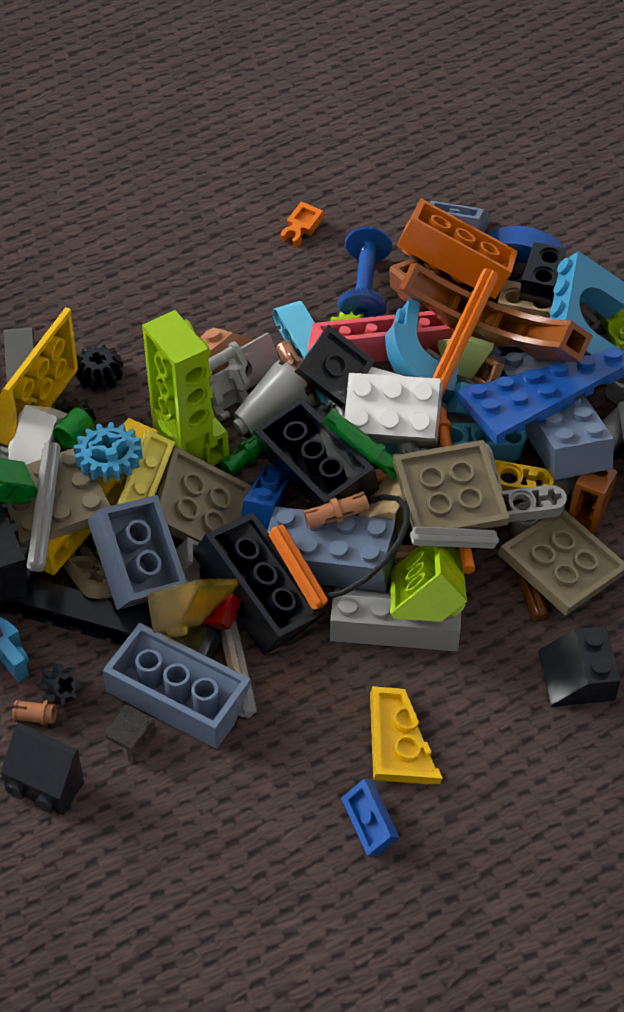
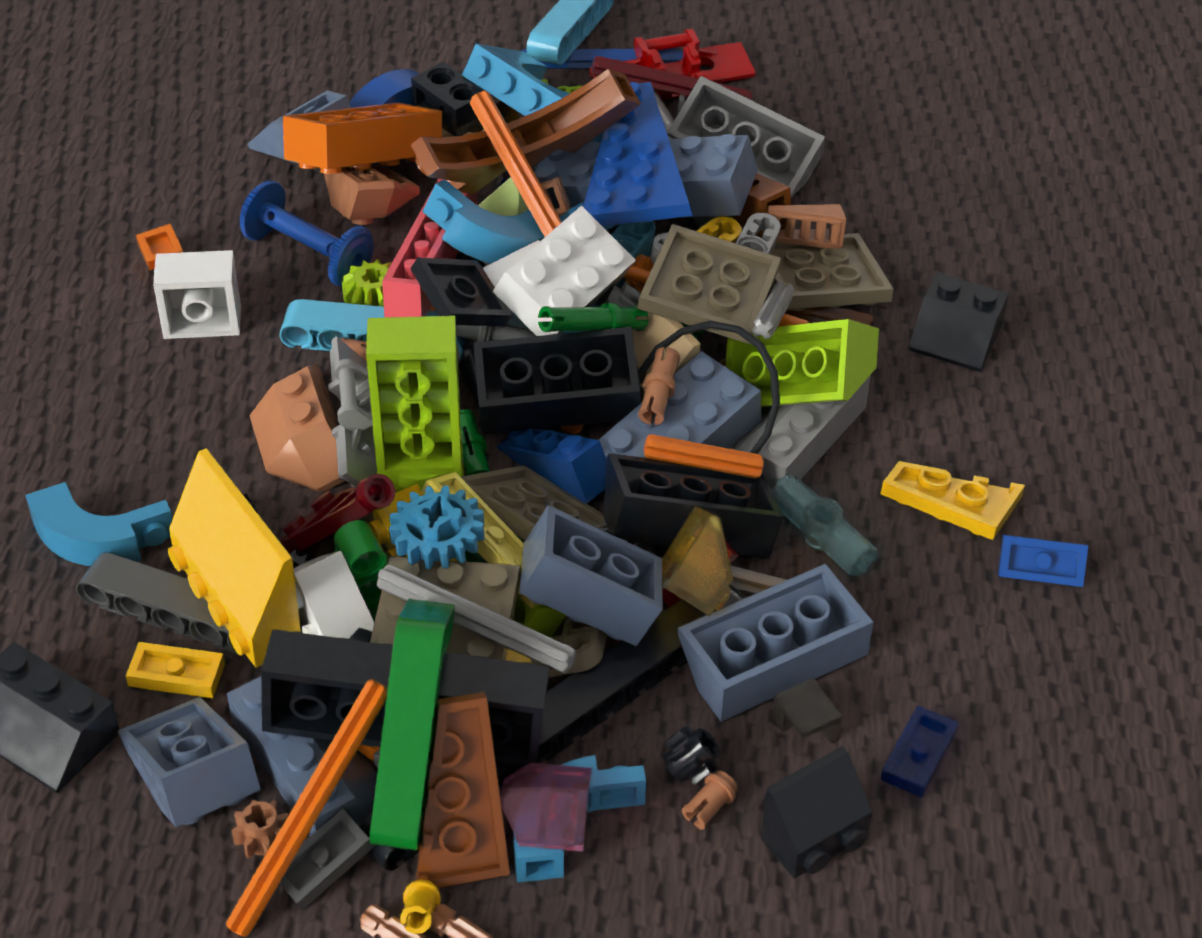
camera: 60 degrees left, 5 degrees down
none -> dark azure arch [25,482,173,566]
none -> white brick [153,250,241,339]
none -> dark red plate [279,474,395,554]
none -> nougat slope [767,204,846,249]
none -> clear light blue piece [771,474,878,577]
none -> clear blue plate [880,705,959,798]

